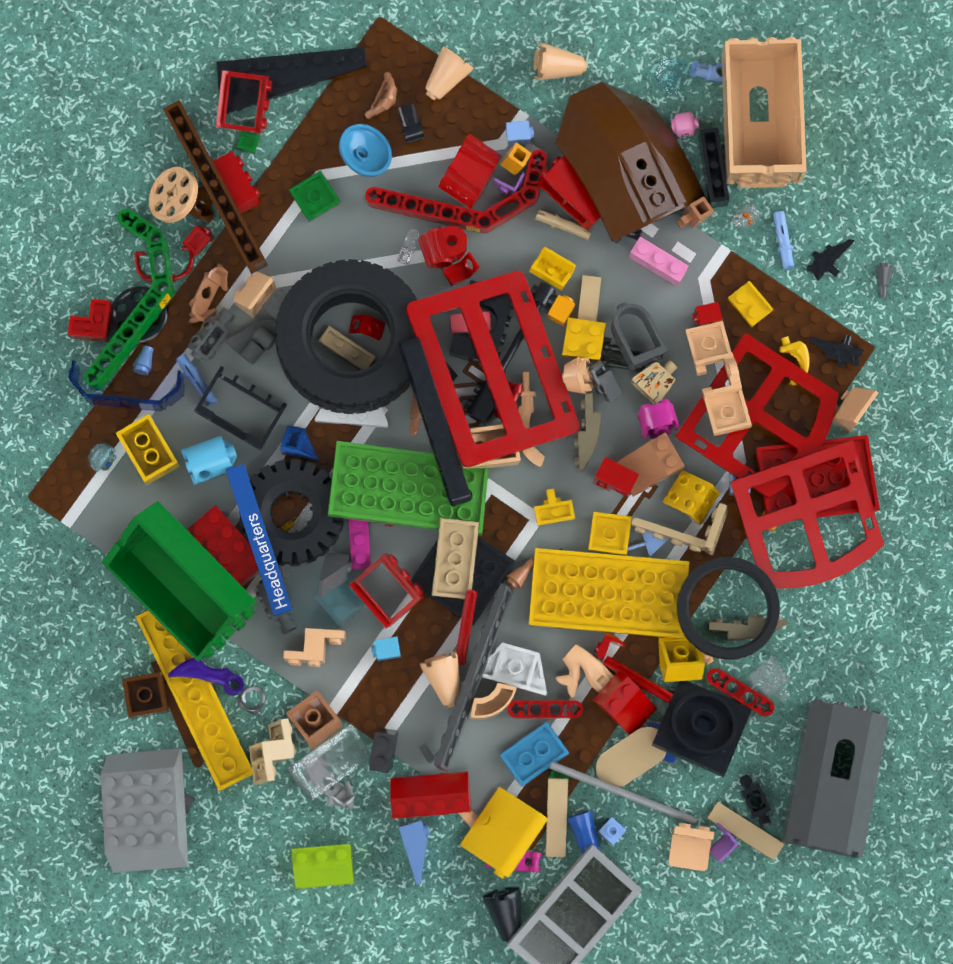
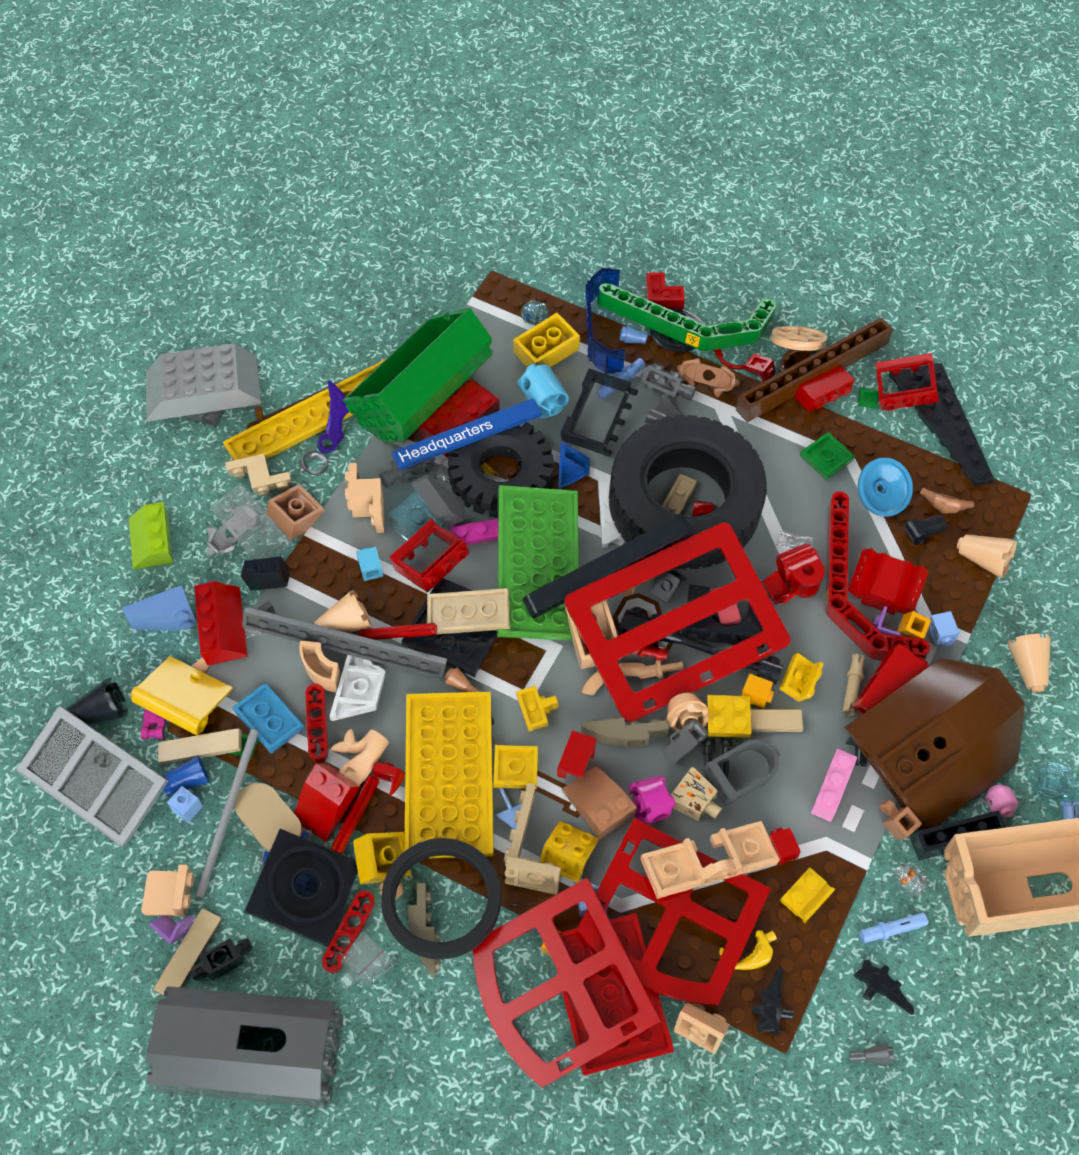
camera: 85 degrees right, 20 degrees down
reddish brown brick [122,672,169,719] -> none
light nougat slope [234,271,276,318] -> none

